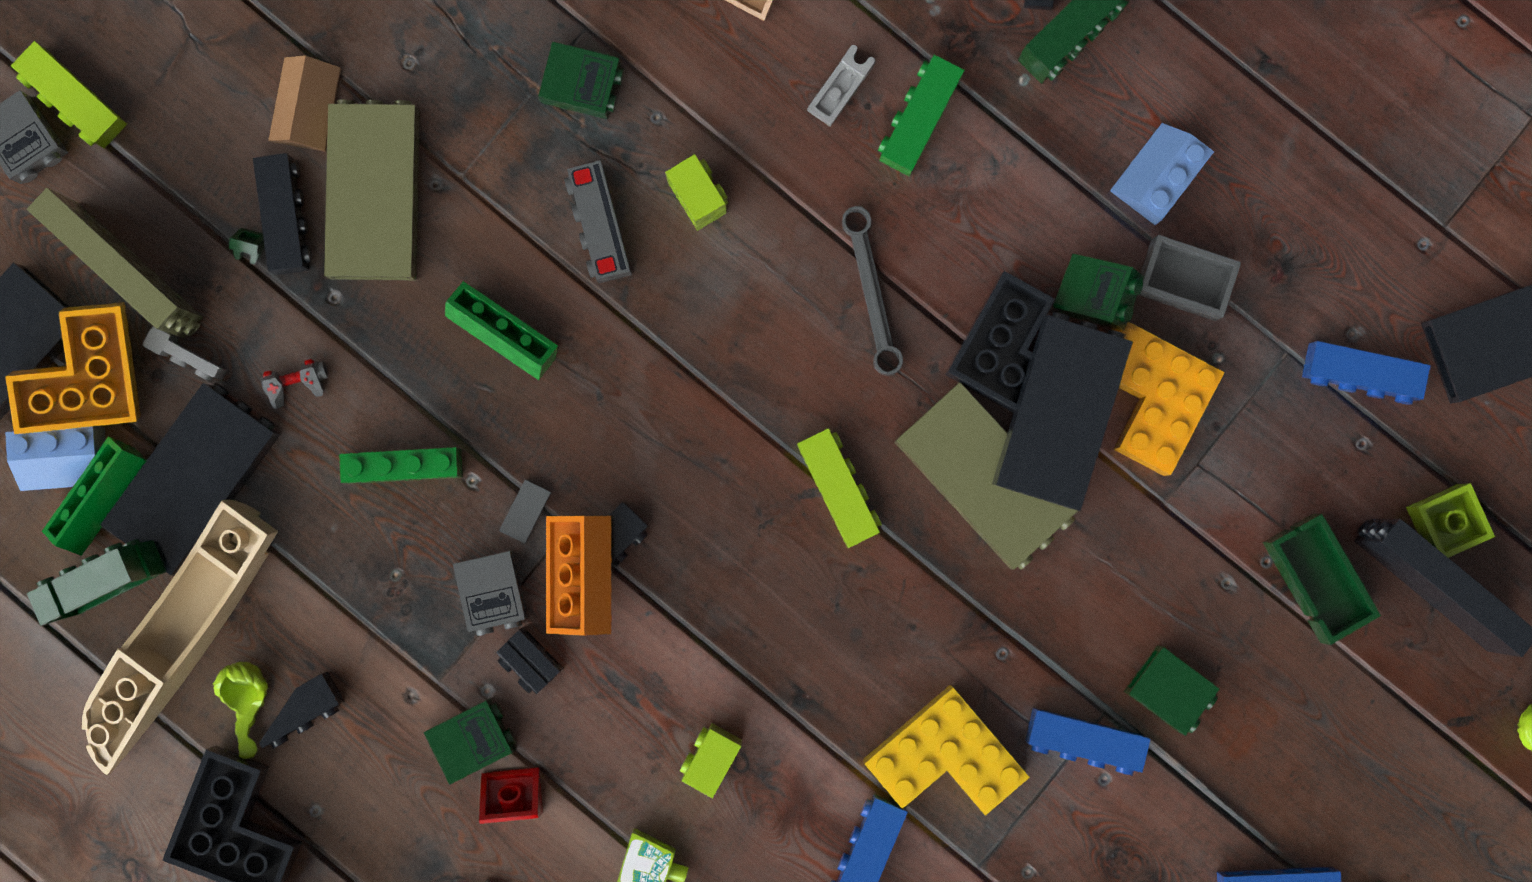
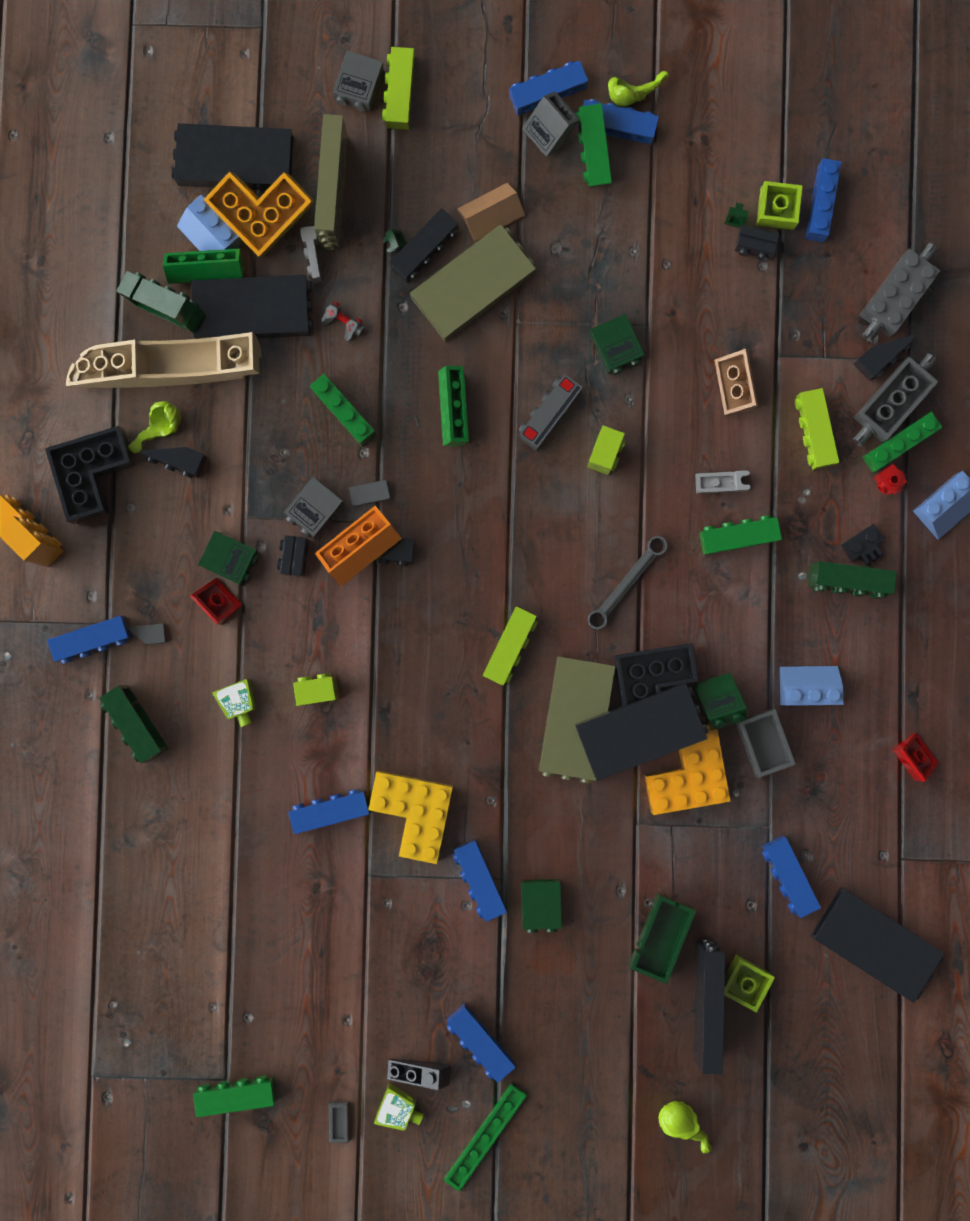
camera: 55 degrees right, 0 degrees up
none -> red slope [892,732,939,782]

